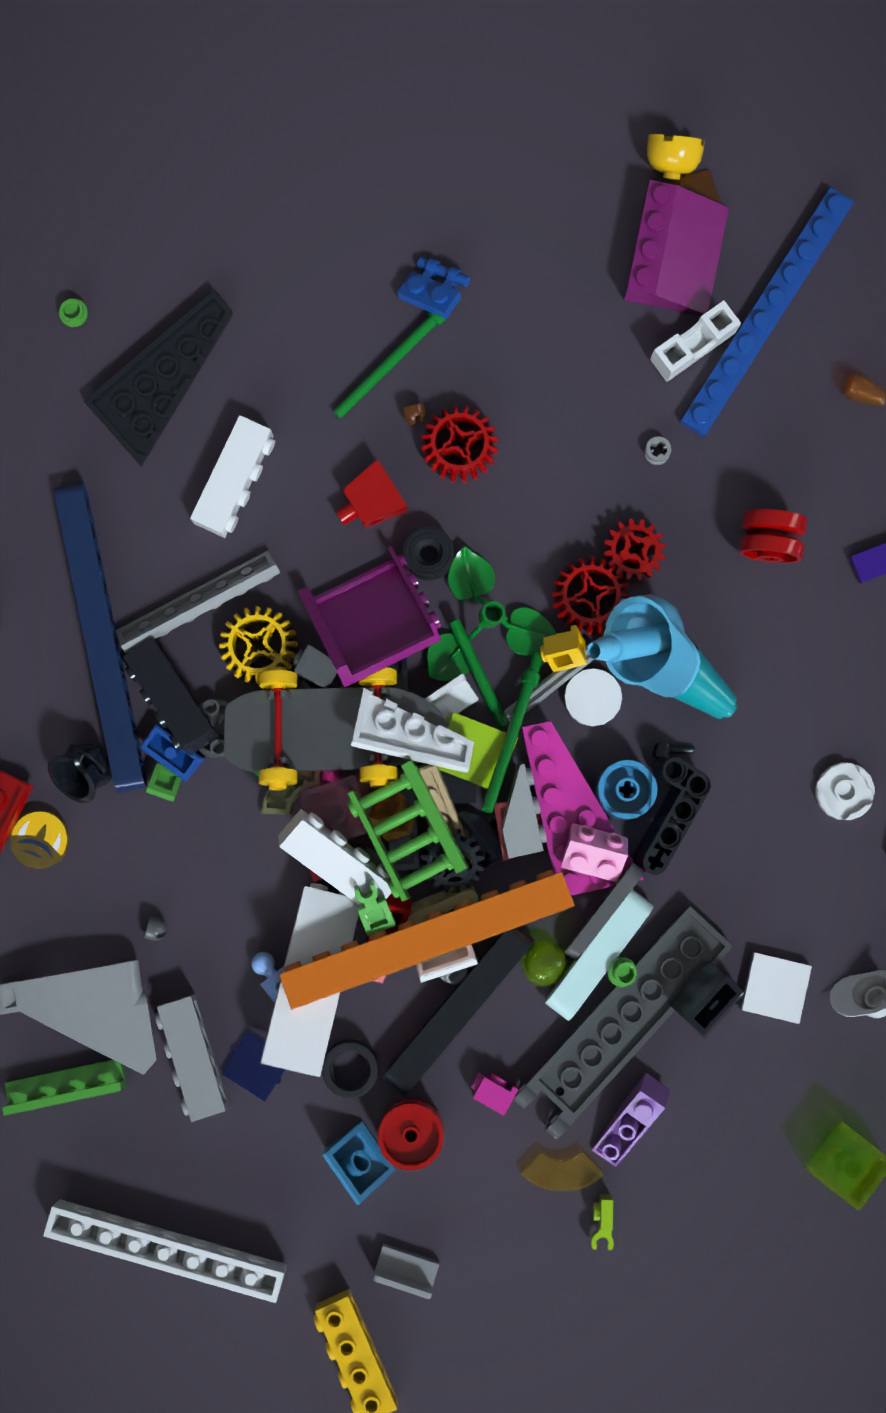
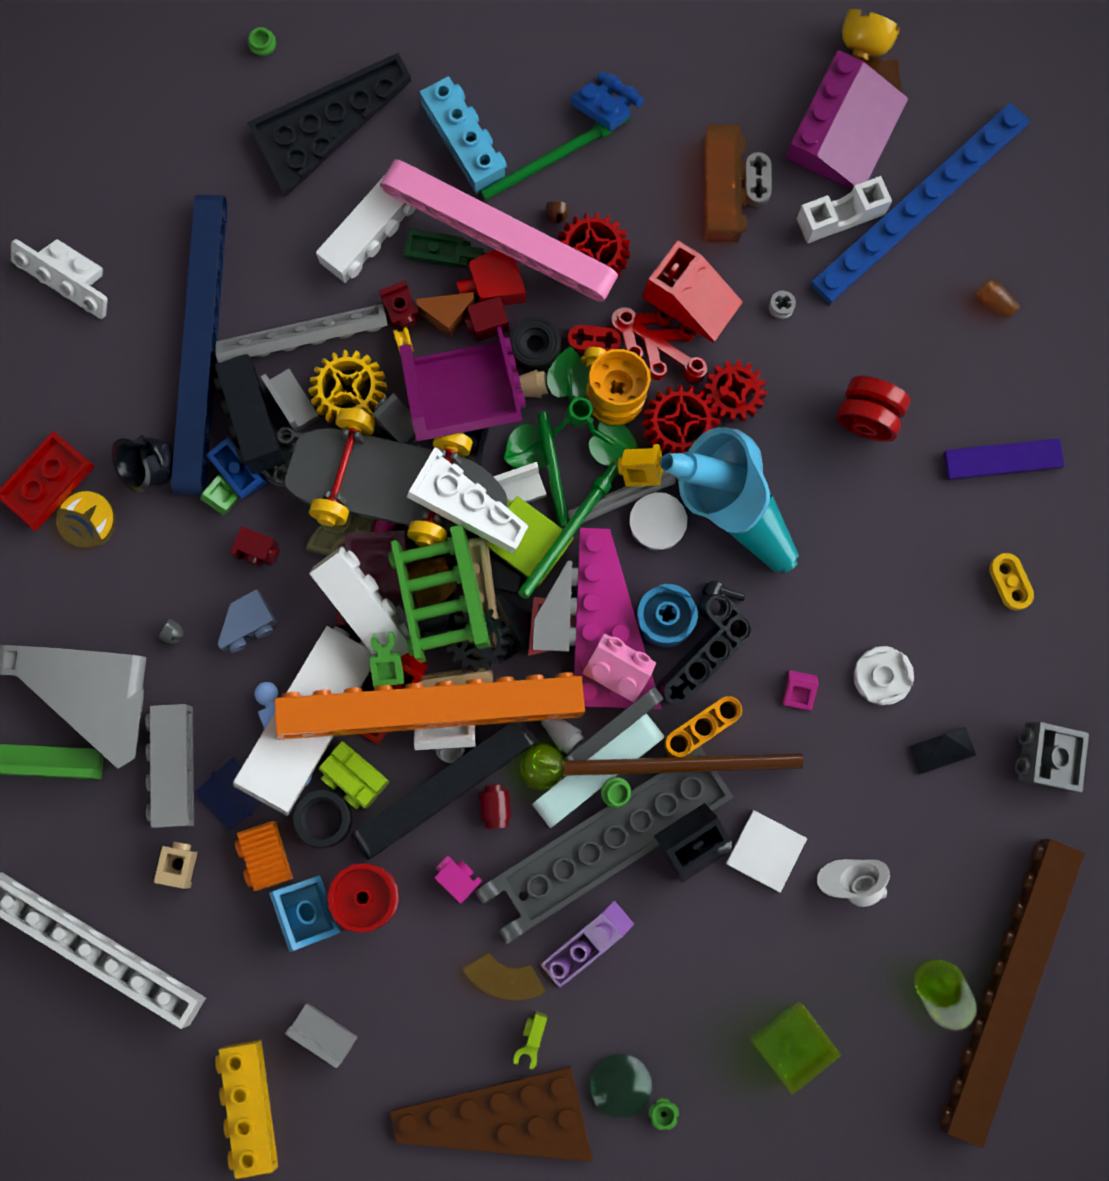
camera: 15 degrees right, 5 degrees down
none -> tan brick [154,841,198,889]
none -> sand blue slope [218,589,278,653]
none -> dark red brick [230,526,280,567]
none -> orange brick [235,821,293,892]
none -> light grey panel [261,368,320,431]
none -> lime brick [319,741,390,809]
none -> dark red brick [379,280,421,330]
none -> bright pink beam [380,159,618,302]
none -> reddish brown wing [390,1066,593,1162]
none -> yellow bush [393,327,414,355]
none -> dark green hinge [403,229,484,268]
none -> dark orange slope [416,292,475,338]
none -> medium azure brick [420,76,507,195]
none -> dark red brick [464,296,509,342]
none -> dark red brick [479,784,511,829]
none -> tan cone [517,369,548,398]
none -> light grey cone [541,719,585,755]
none -> reddish brown piece [562,753,803,776]
none -> red beam [567,325,622,354]
none -> yellow plate [581,347,607,370]
none -> light orange wheel [585,349,651,425]
none -> clear green dish [591,1054,651,1118]
none -> red plant [611,308,707,383]
none -> slope [642,241,743,343]
none -> bright green plate [648,1098,679,1130]
none -> light orange beam [664,696,742,757]
none -> clear orange brick [704,125,747,243]
none -> light grey beam [744,152,772,208]
none -> dark pink slope [782,670,819,711]

